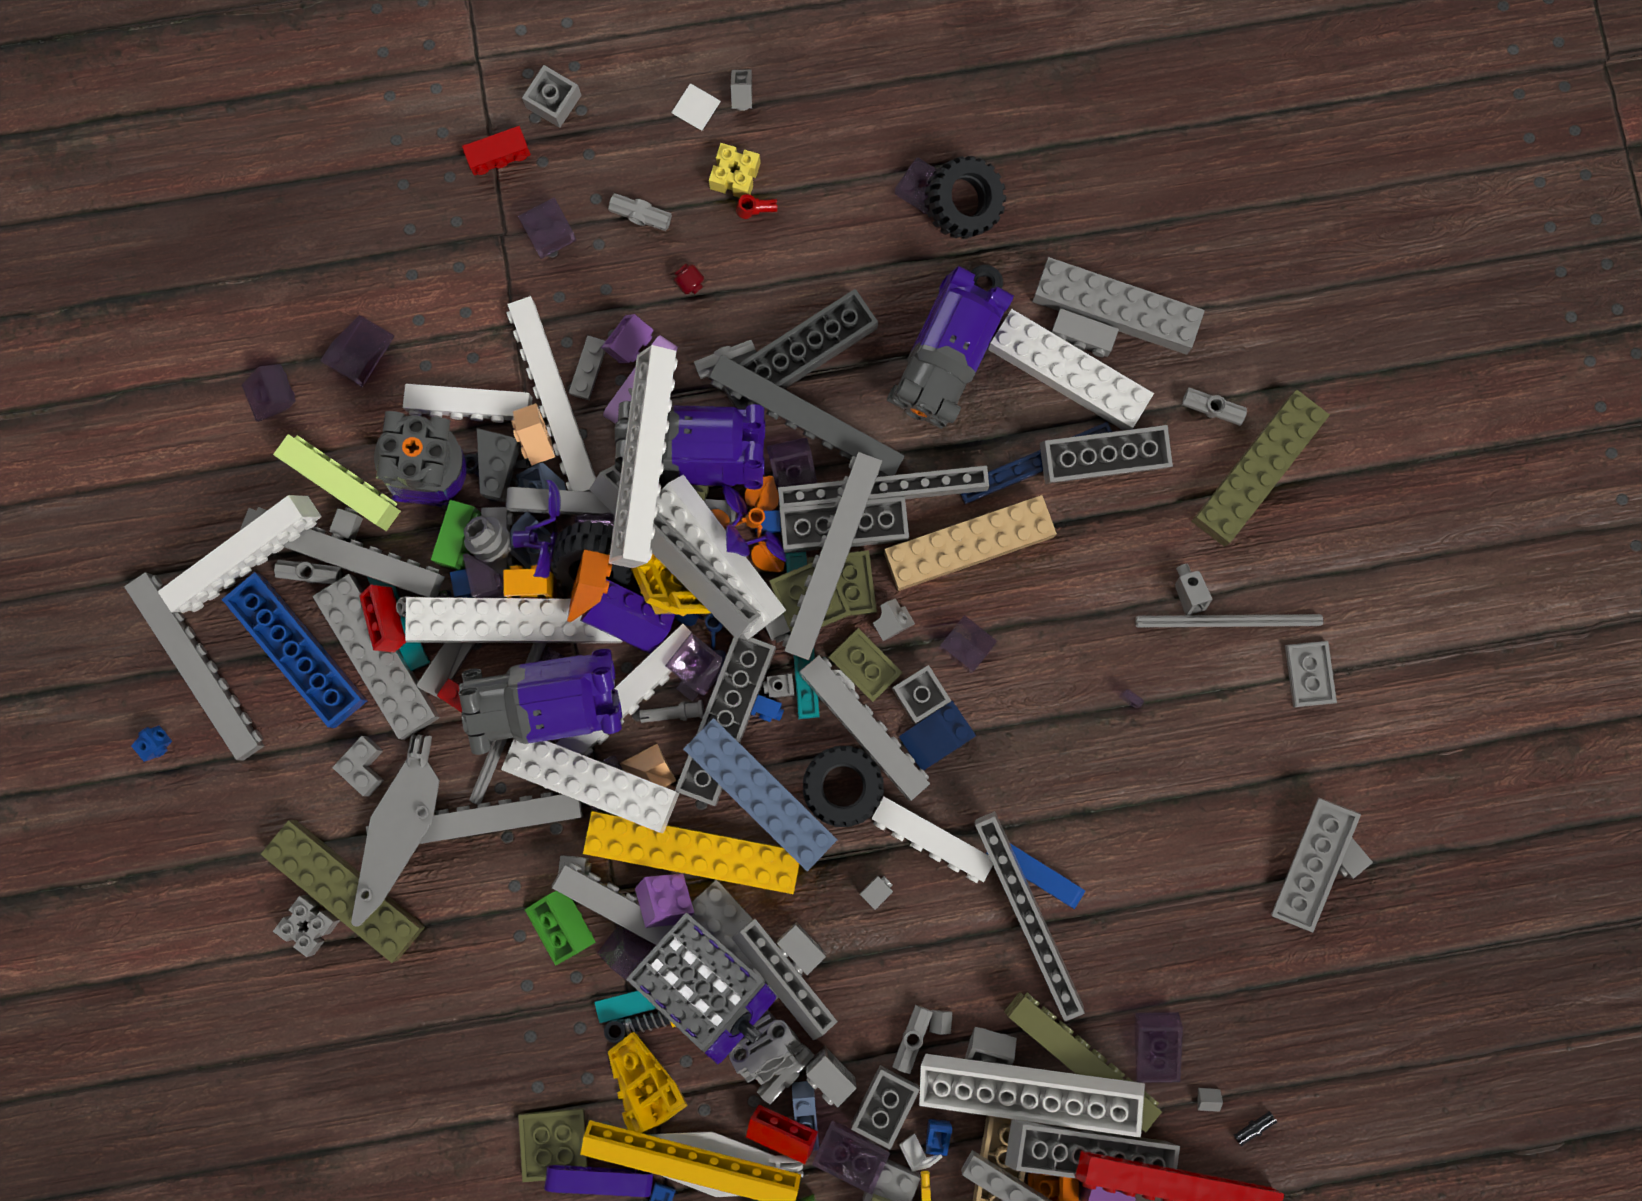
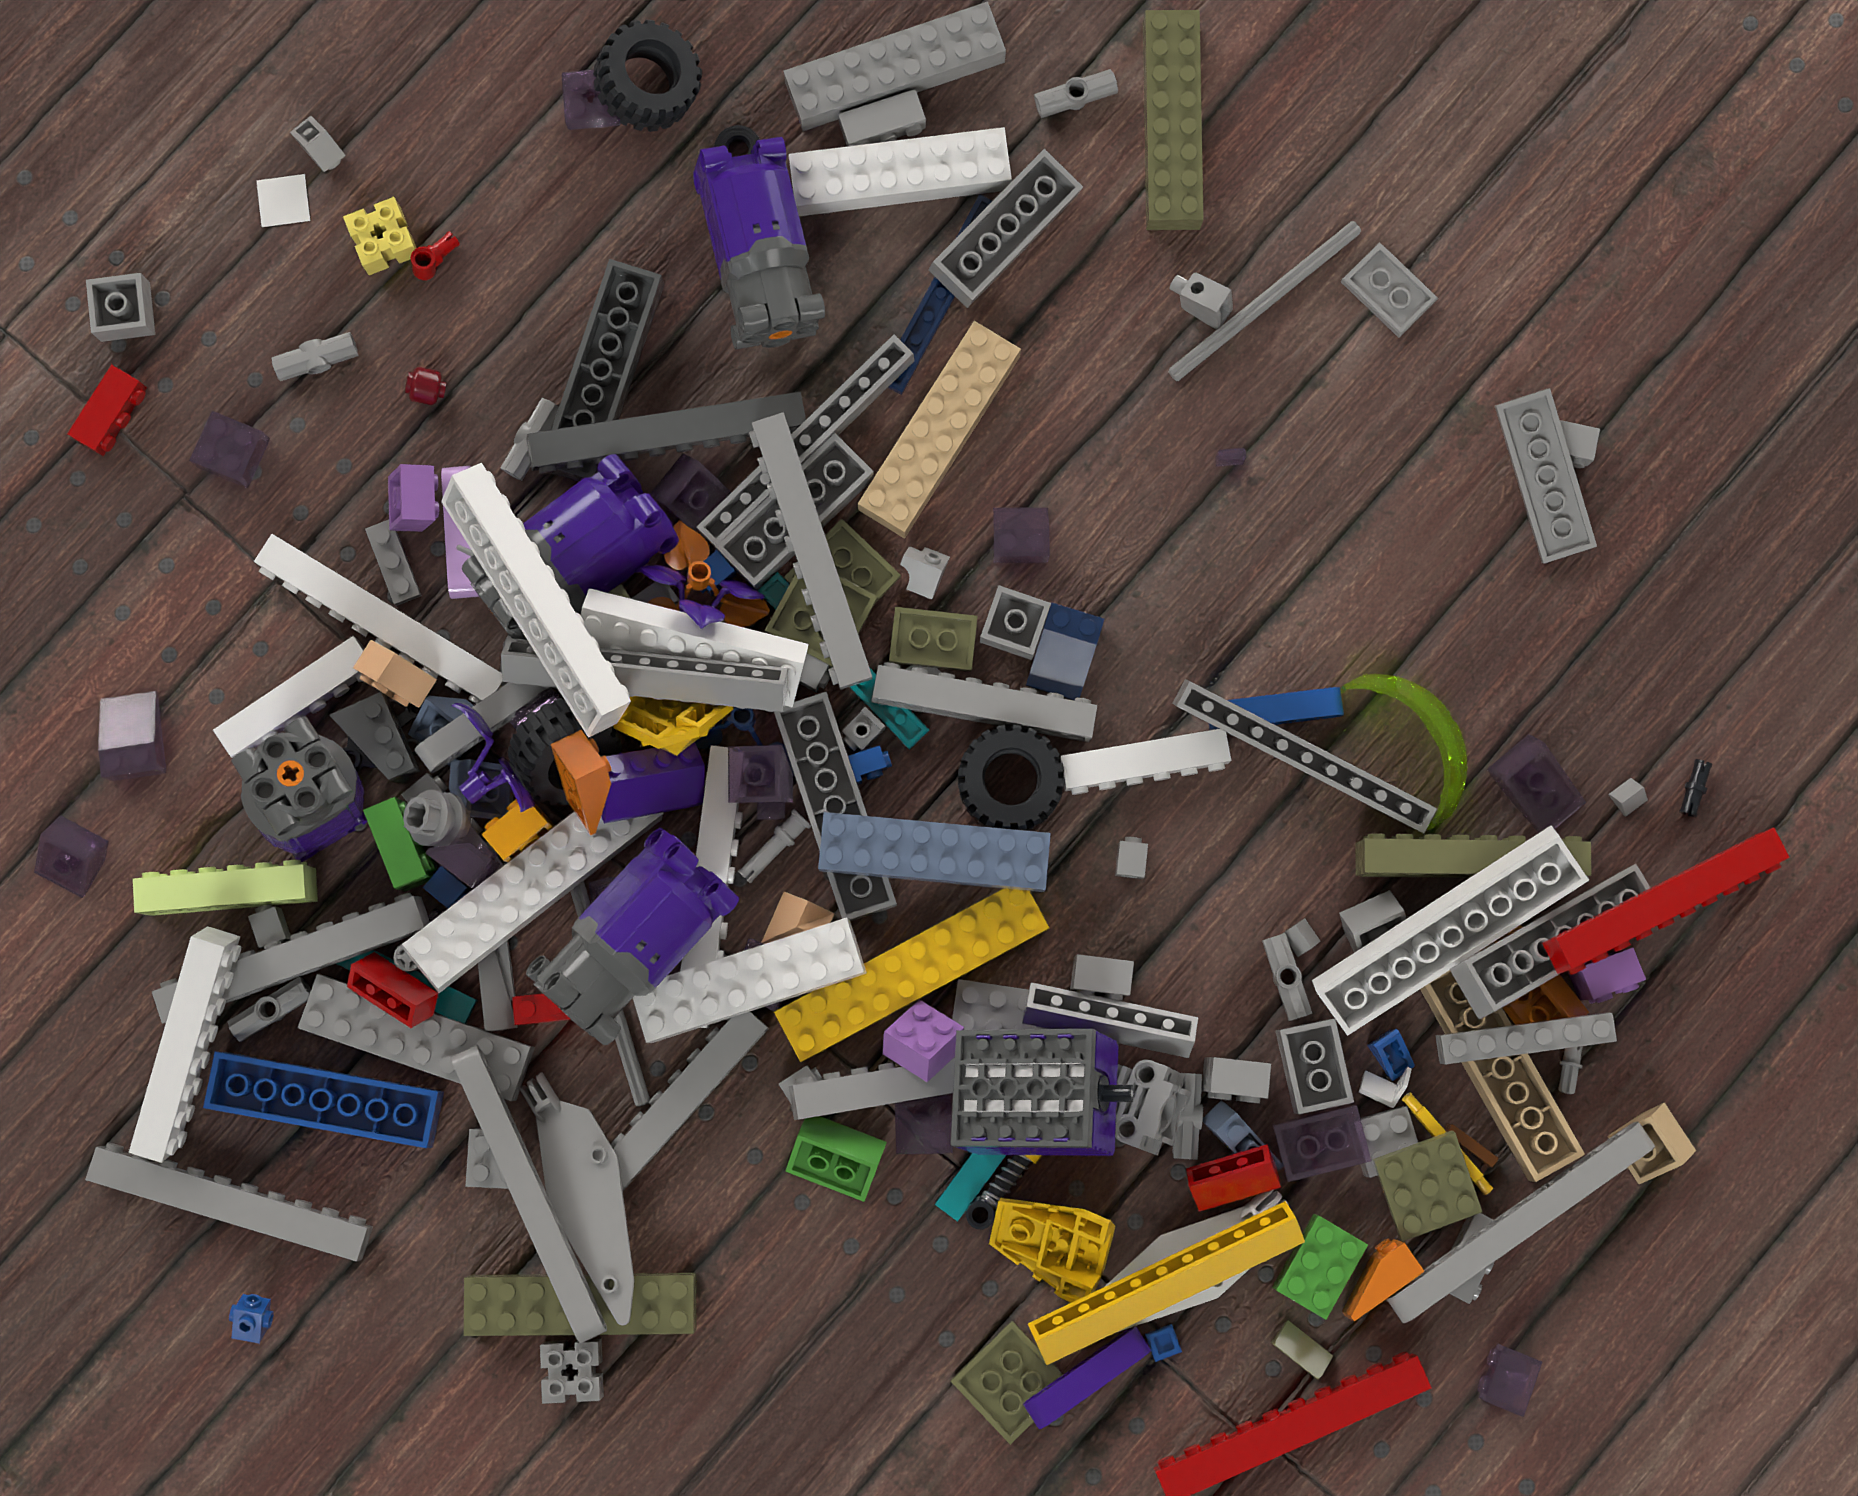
camera: 40 degrees left, 0 degrees up
none -> light grey beam [451,1045,607,1343]
none -> clear neon green windscreen [1340,674,1467,830]

